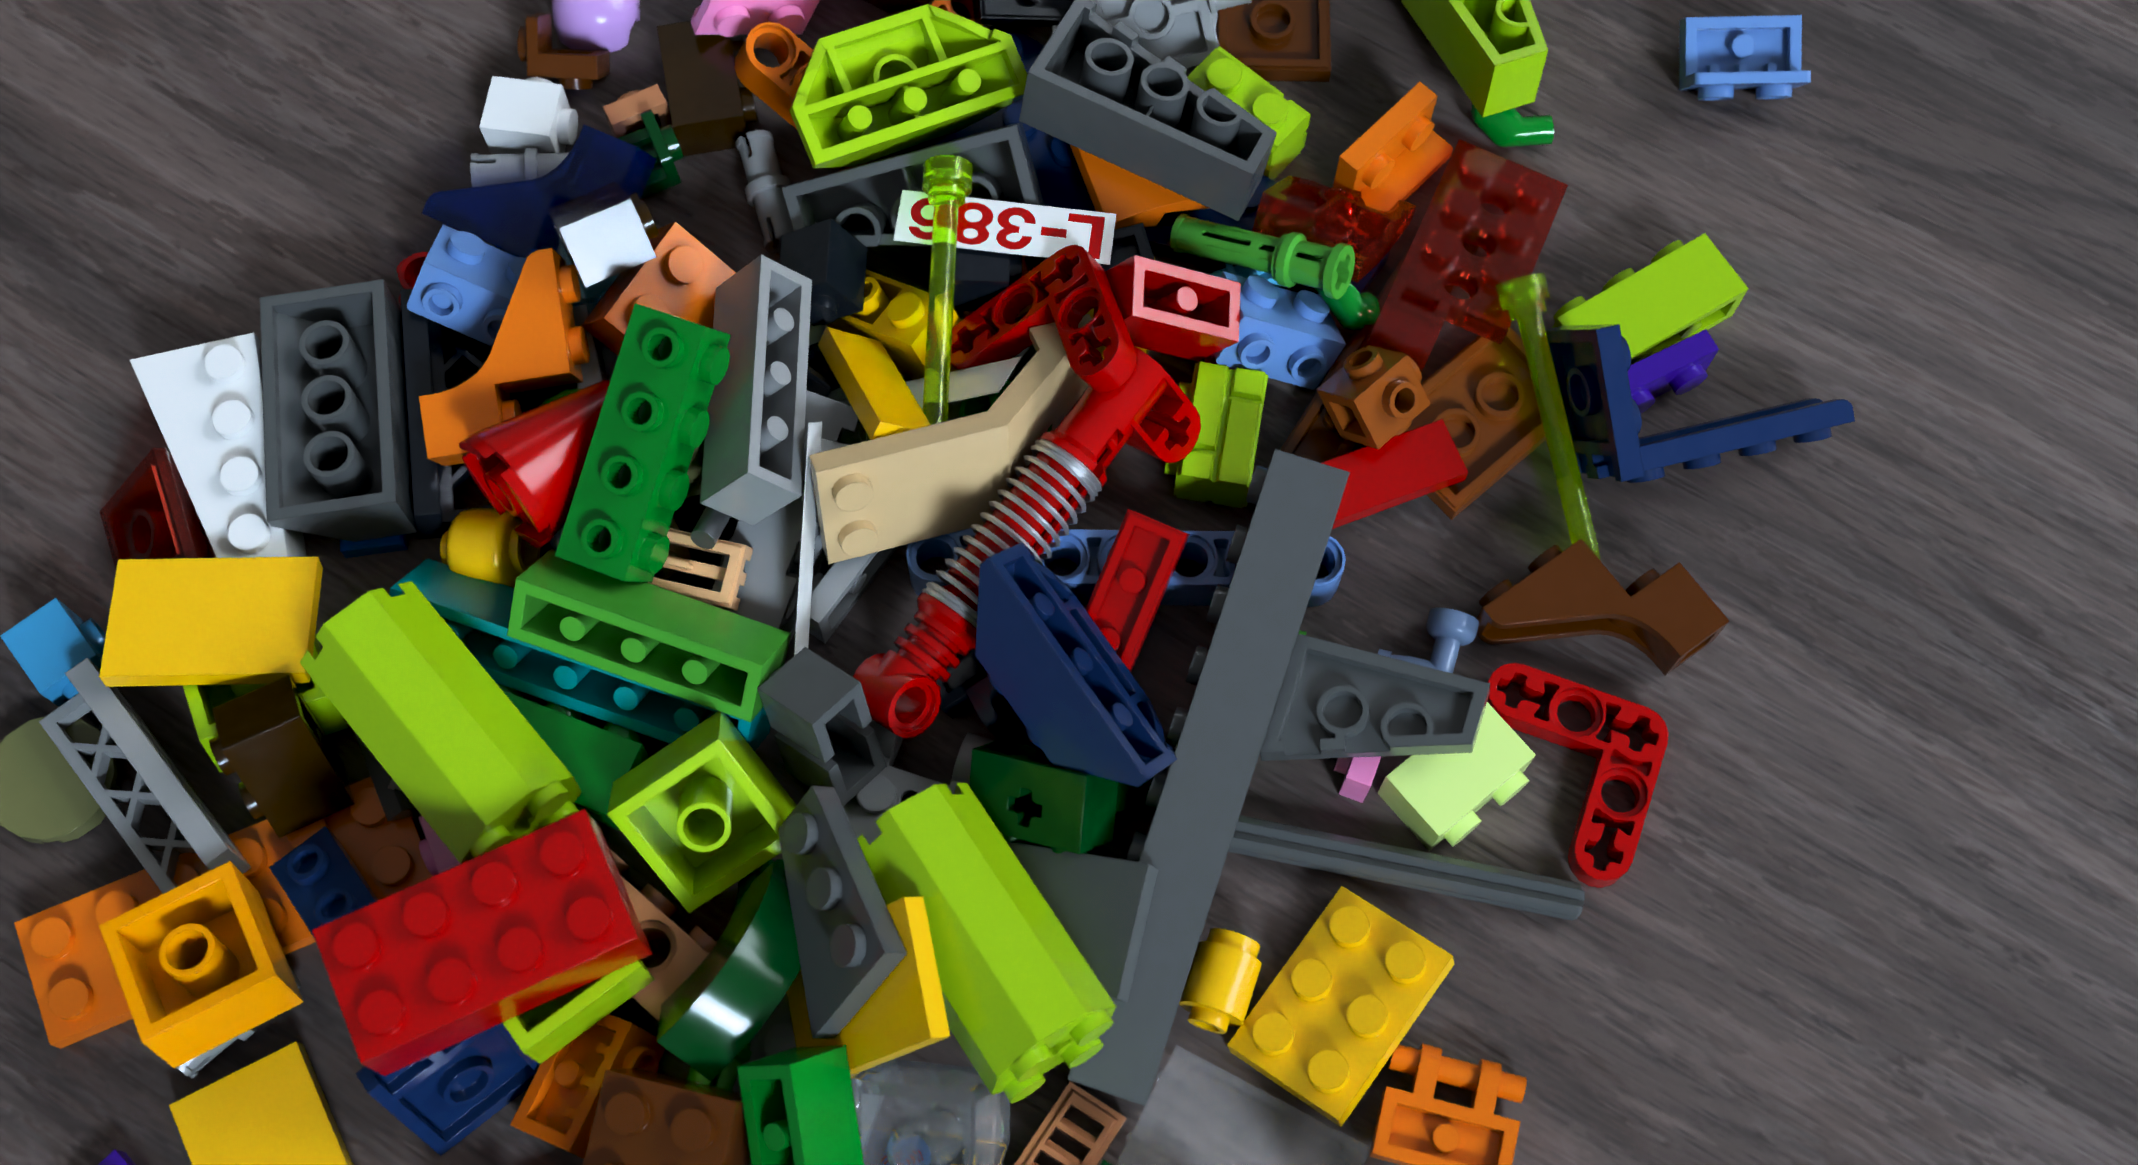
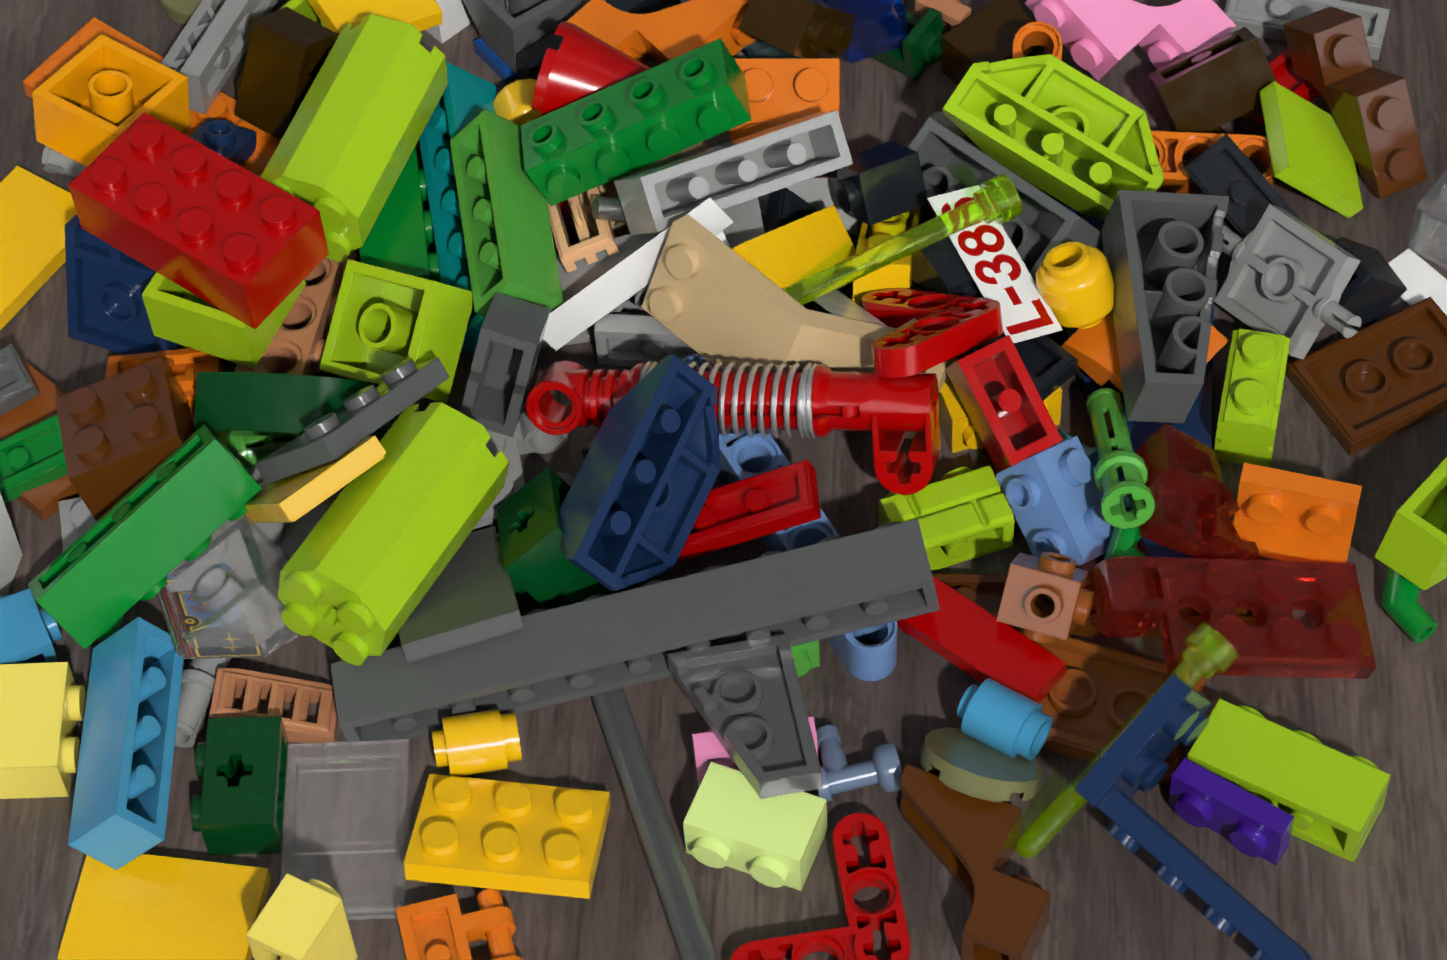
camera: 65 degrees right, 15 degrees down
none -> olive tile [919,727,1044,802]
none -> dark azure brick [957,678,1053,761]
none -> yellow head [1036,242,1115,329]

